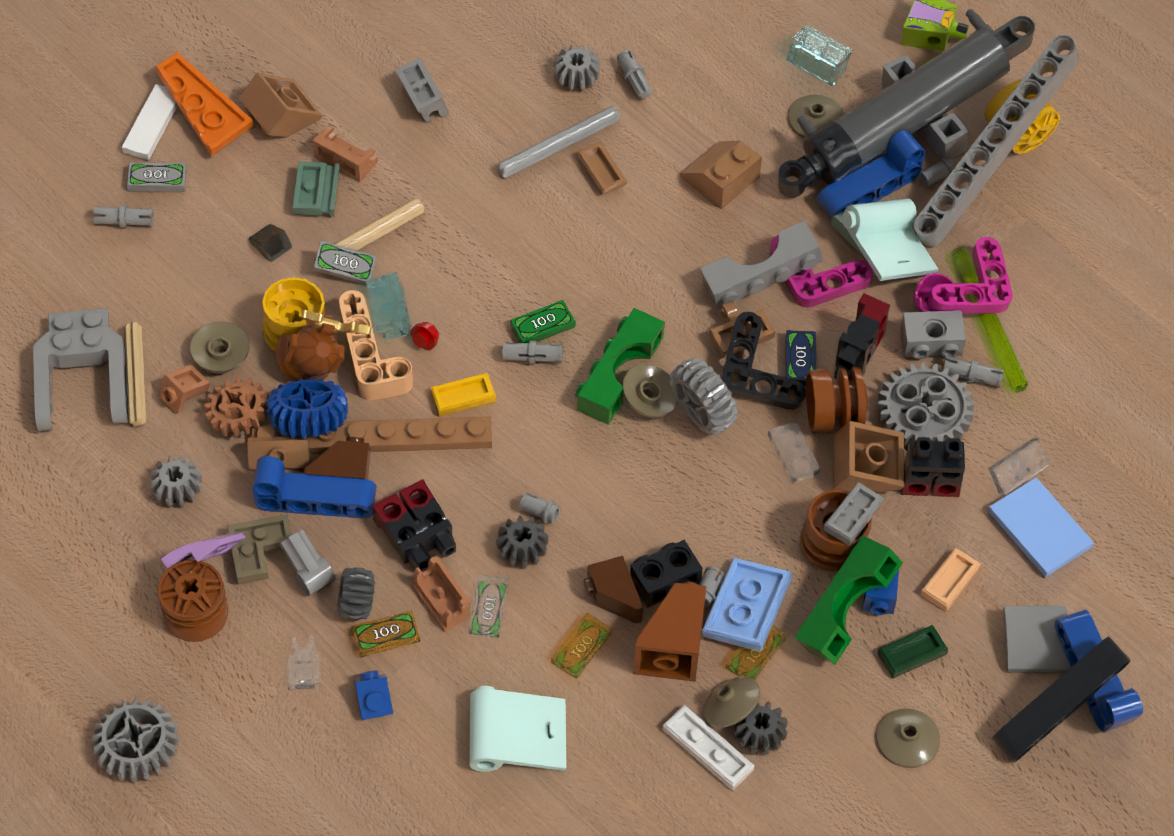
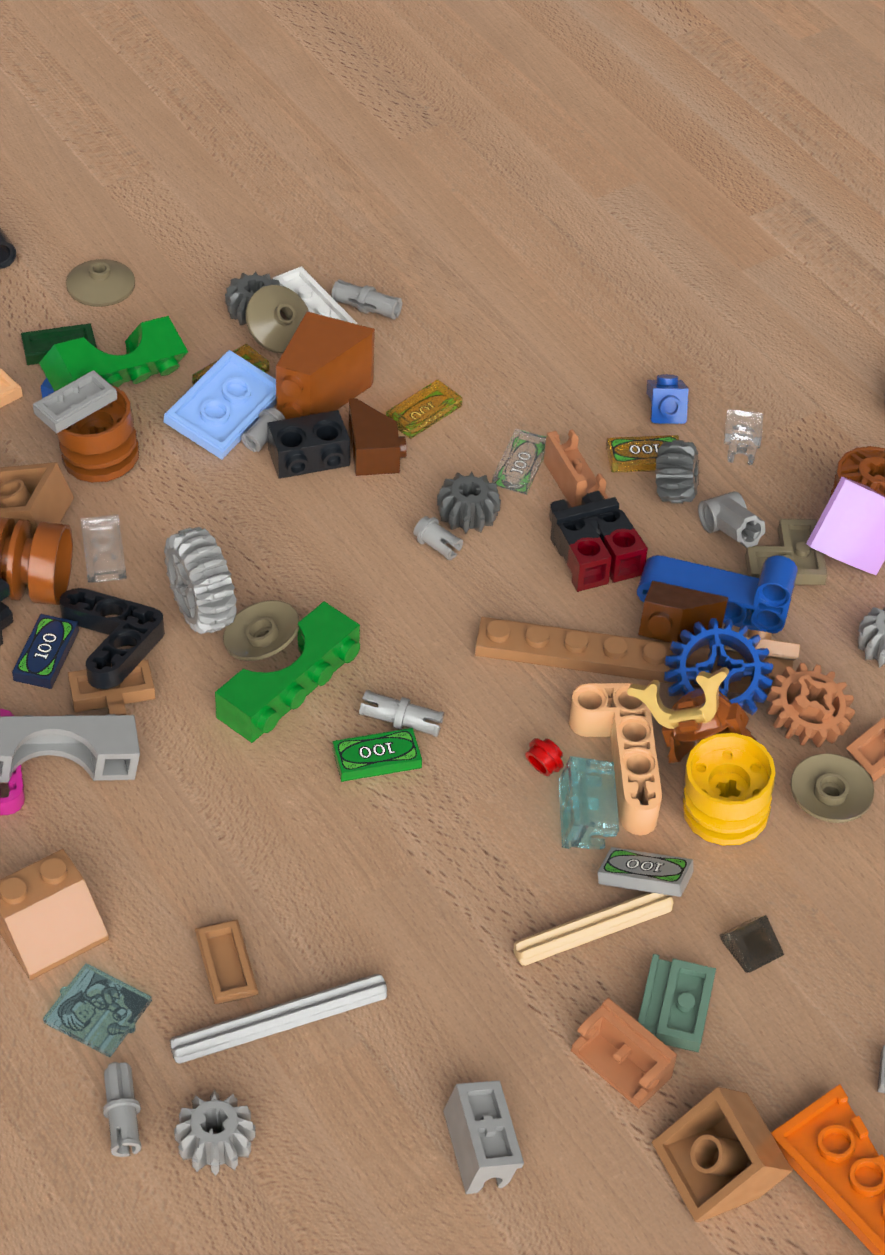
camera: 170 degrees left, 10 degrees down
yellow tile [431,373,496,417] -> none
light aqua door [469,686,566,772] -> none
none -> clear light blue piece [43,963,152,1057]
none -> light grey pin [331,279,402,320]

